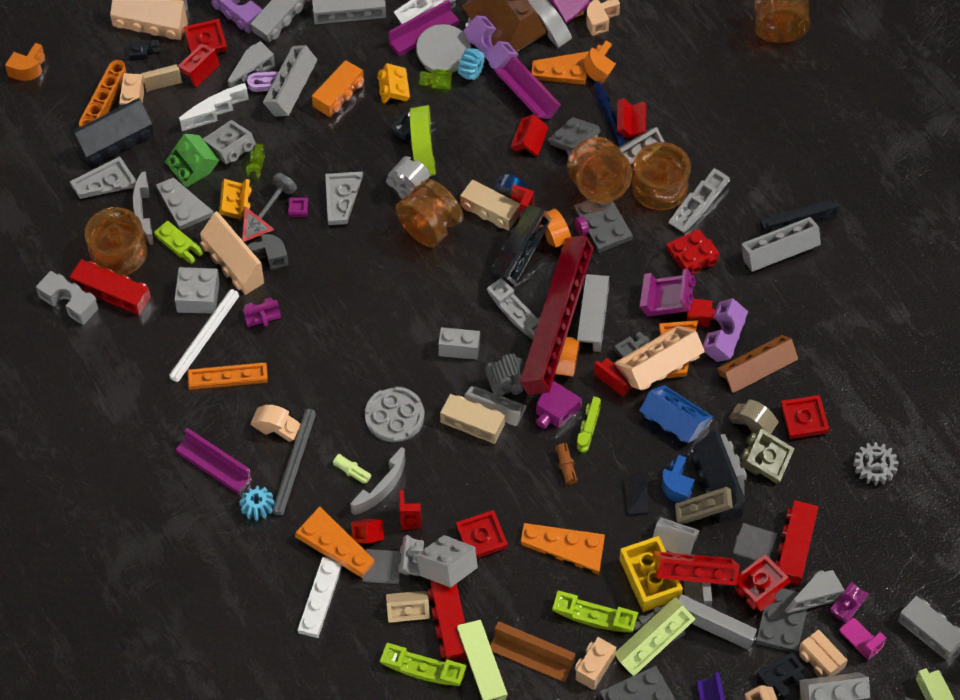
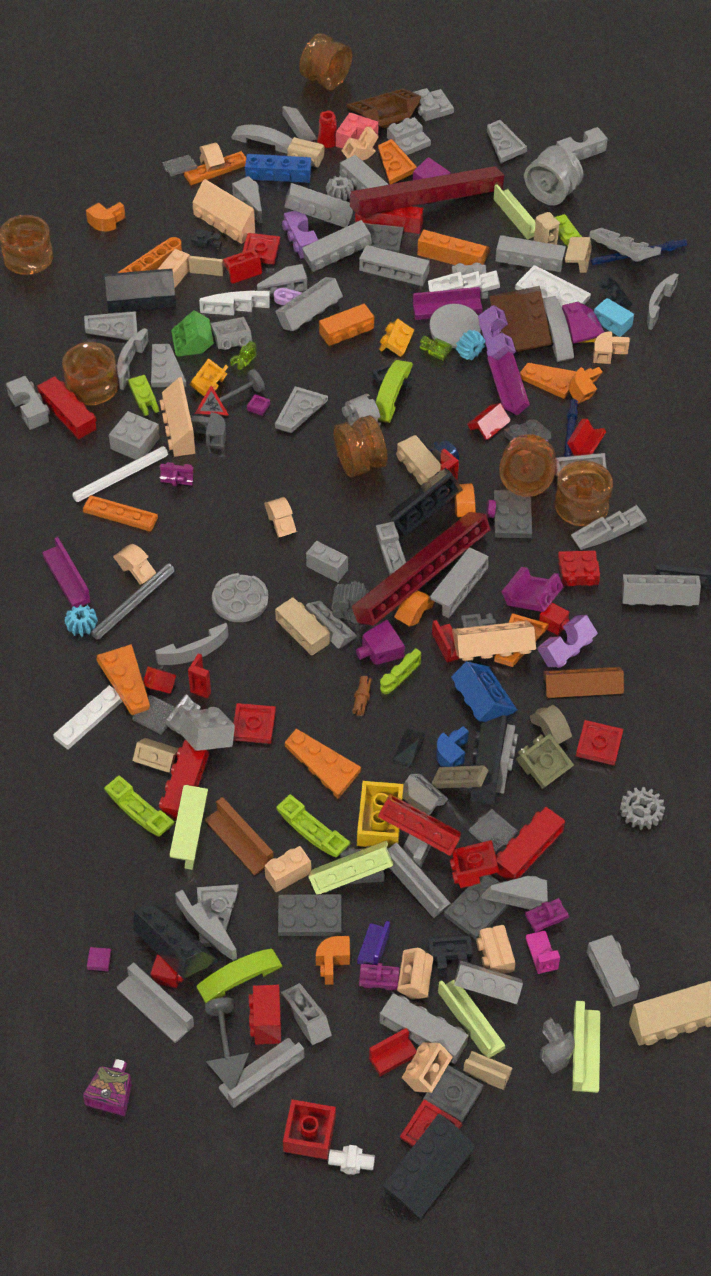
camera: 25 degrees right, 5 degrees down
yellowish green axle [333,454,371,483] -> none
none -> light nougat brick [264,497,297,537]

